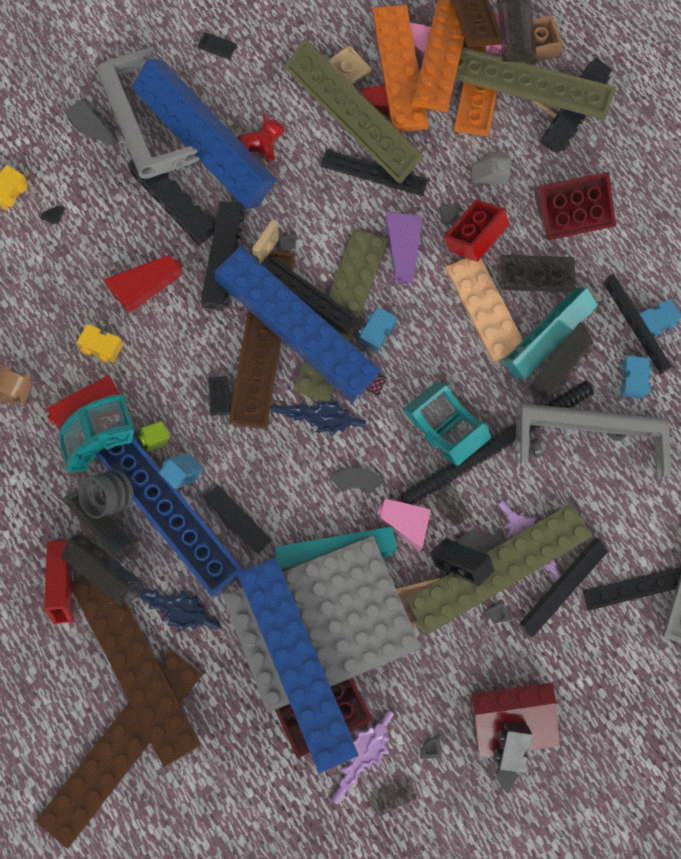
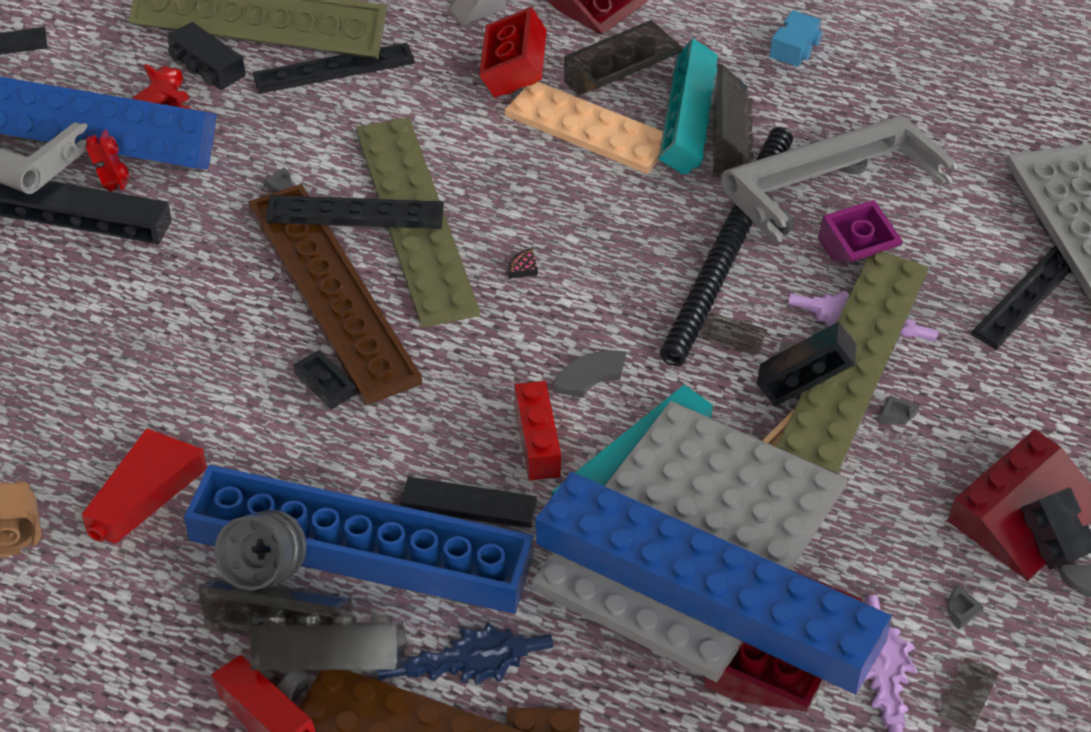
camera: 30 degrees left, 25 degrees down
teal window [58,395,134,473] -> none
yellow brick [76,323,124,363] -> none
red slope [104,255,182,314] -> none
lime brick [137,421,170,453] -> none
dark azure brick [159,453,205,489] -> none
black brick [200,201,245,311] -> none
blue brick [214,246,381,403] -> none
tan plate [252,220,279,264] -> none
dark blue piece [271,401,366,437] -> none
dark azure brick [357,307,397,354] -> none
bright pink slope [377,499,431,550] -> none
medium lavender slope [385,211,423,284] -> none
teal window [403,381,492,466] -> none
dark grey tile [440,204,458,226] -> none
black tile [519,537,608,638] -> none
black tile [604,274,672,375] -> none
dark azure brick [621,355,652,399] -> none
none -> red hinge [85,129,130,192]
none -> black brick [167,22,246,90]
none -> red brick [514,381,562,481]
none -> magenta slope [818,200,903,262]

